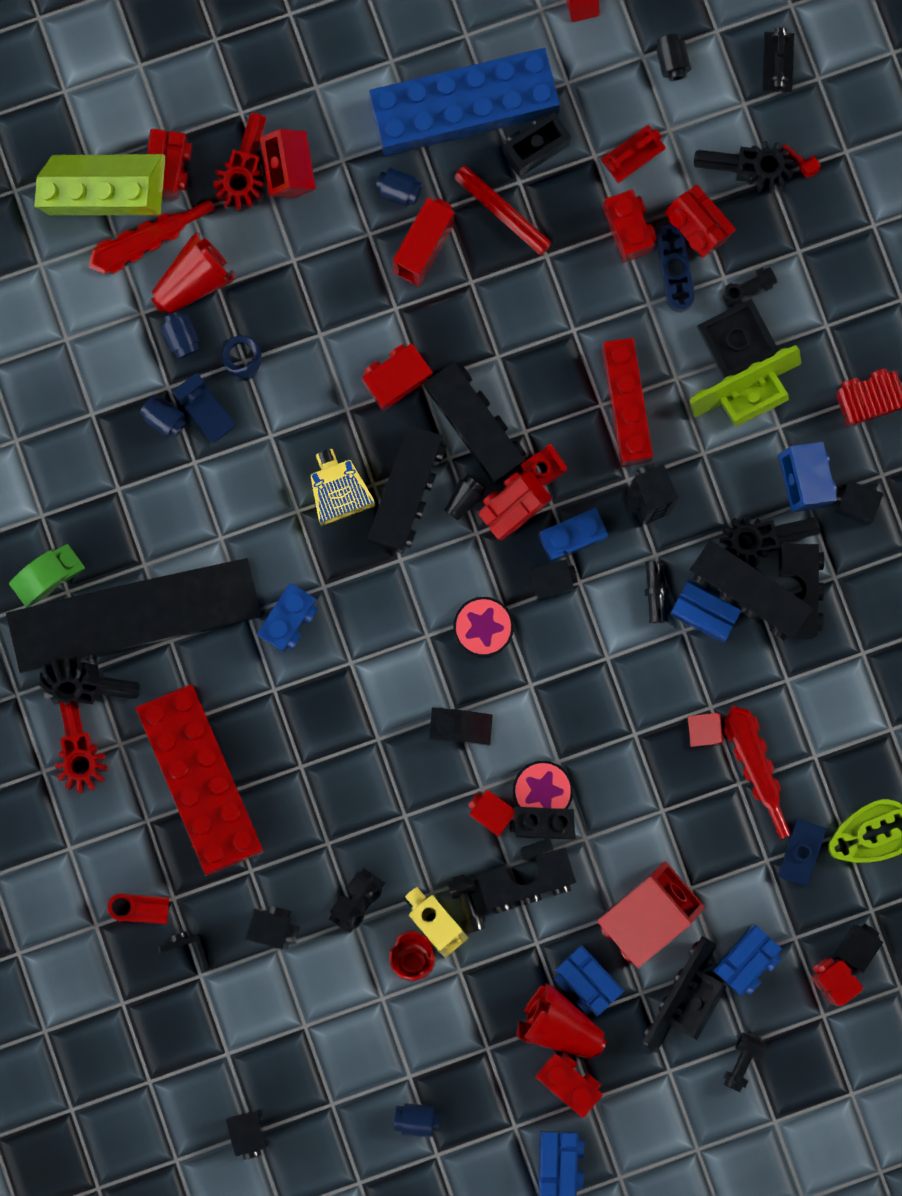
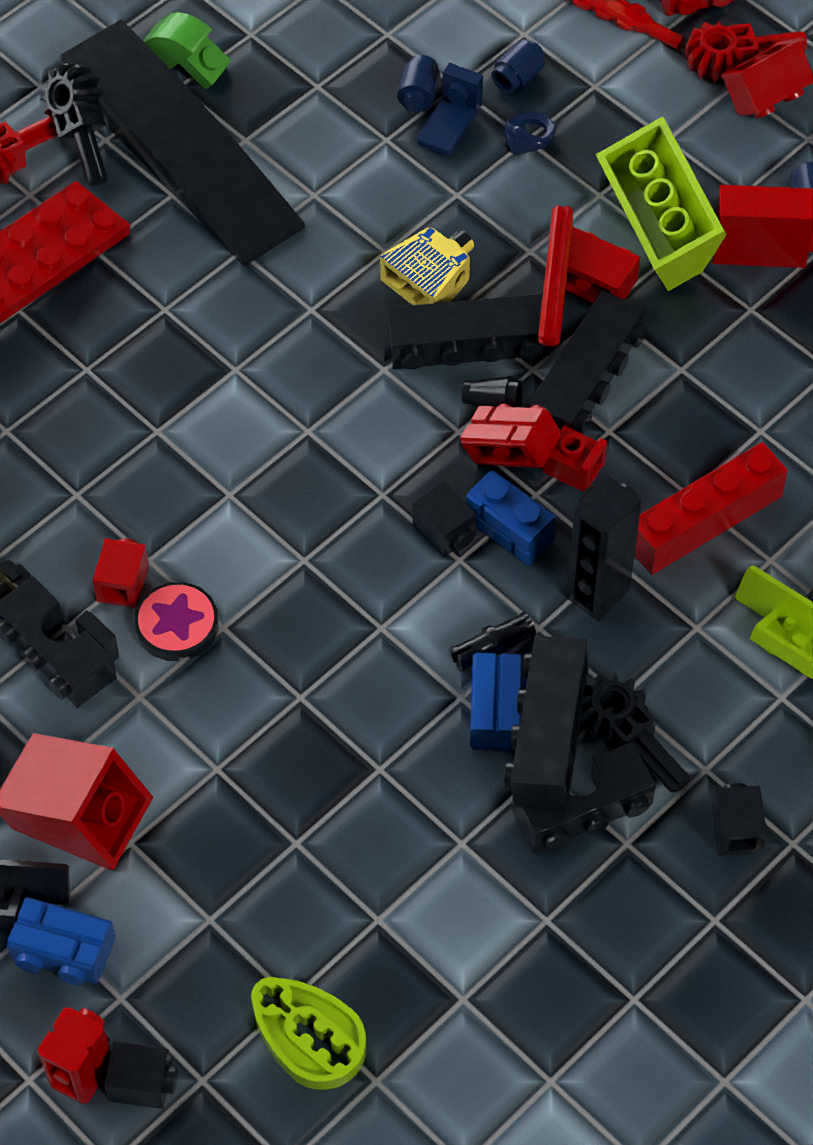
camera: 70 degrees right, 25 degrees down
red cone [151,232,236,314] -> none
blue brick [257,583,318,654] -> none
black slope [429,708,493,745] -> none
tile [453,597,514,658] -> none
black hinge [509,807,576,839] -> none
red slope [688,713,723,747] -> none
red sword [723,706,791,839] -> none
dark blue plate [777,818,827,887] -> none
blue brick [778,442,837,513] -> none
none -> red axle [538,205,573,347]
none -> lime slope [596,116,726,291]

